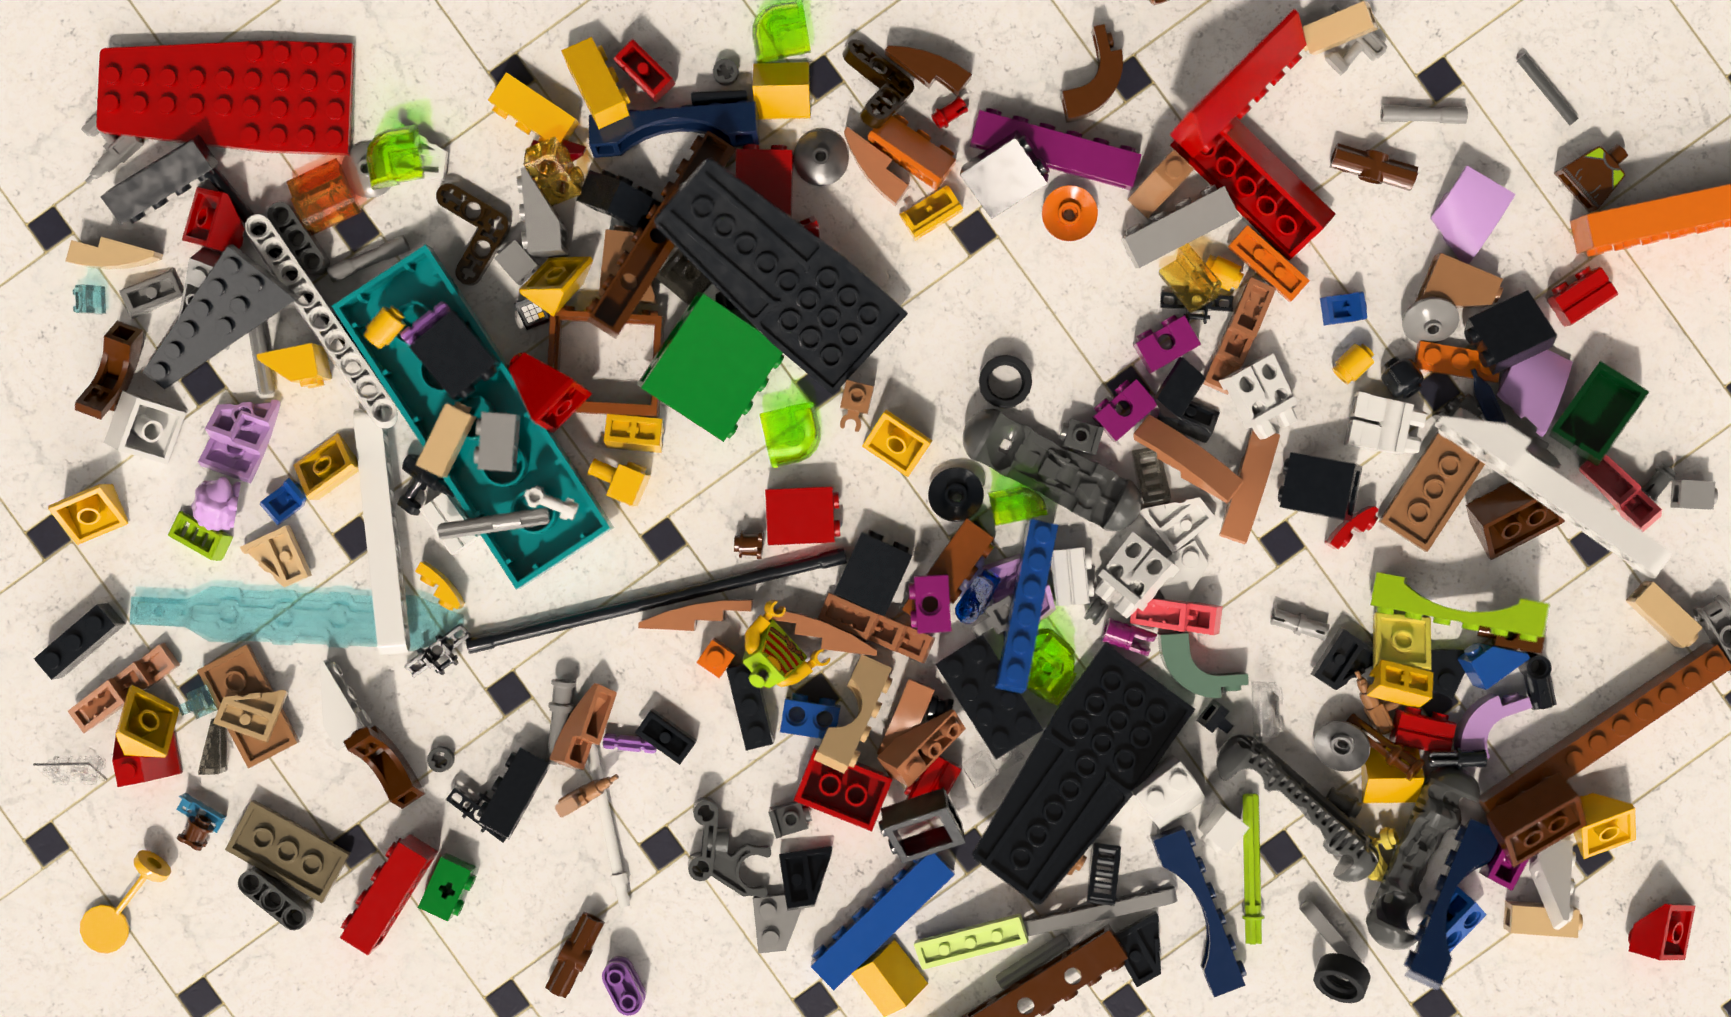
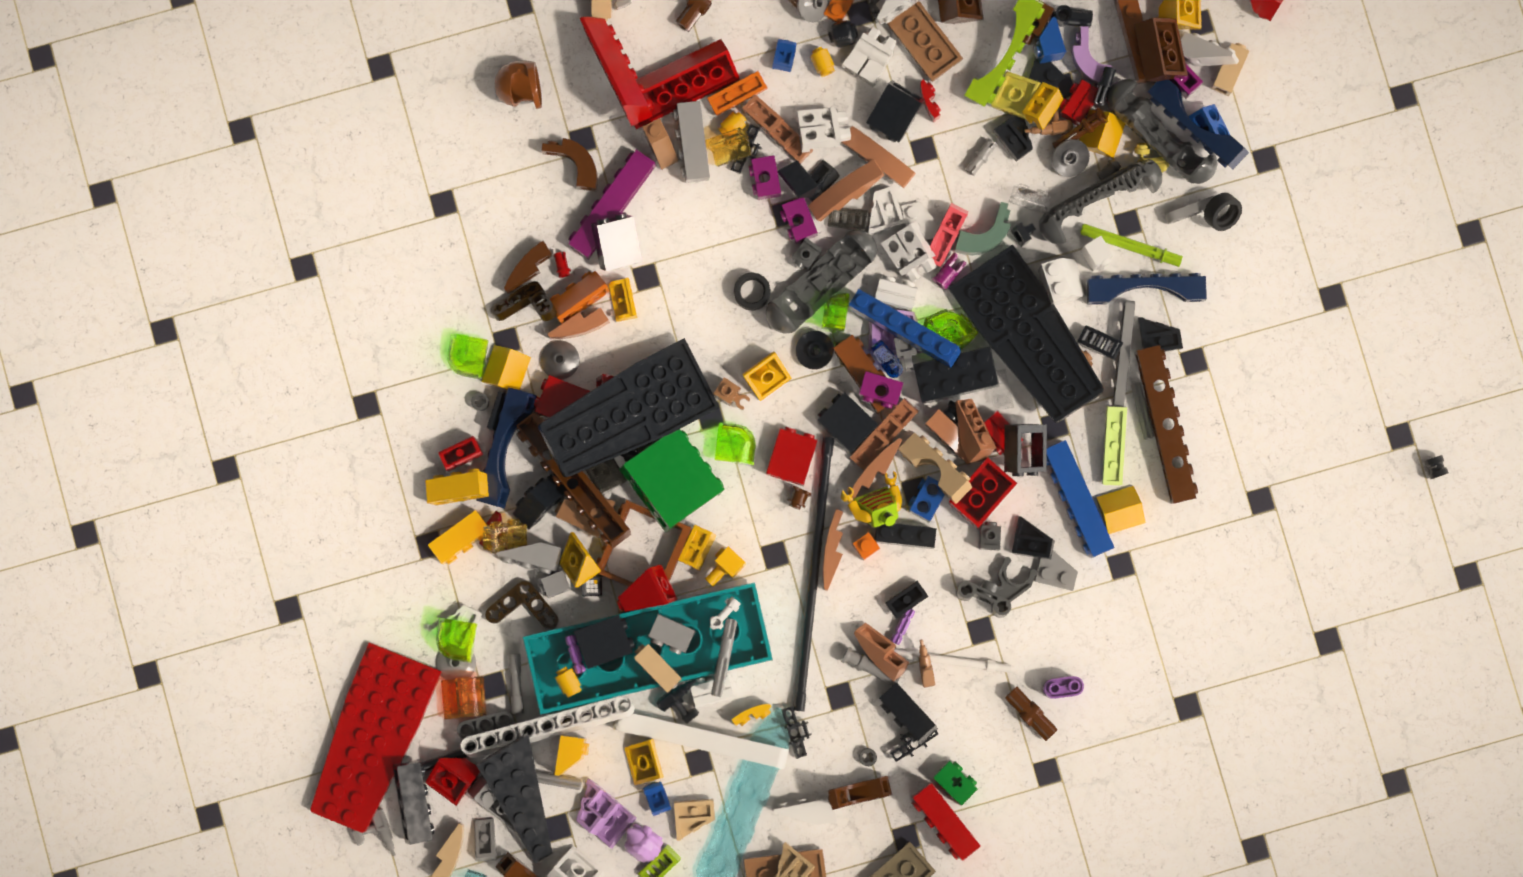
camera: 65 degrees left, 5 degrees down
orange dish [1042,185,1098,241] -> none
dark grey bush [1084,598,1109,626] -> none

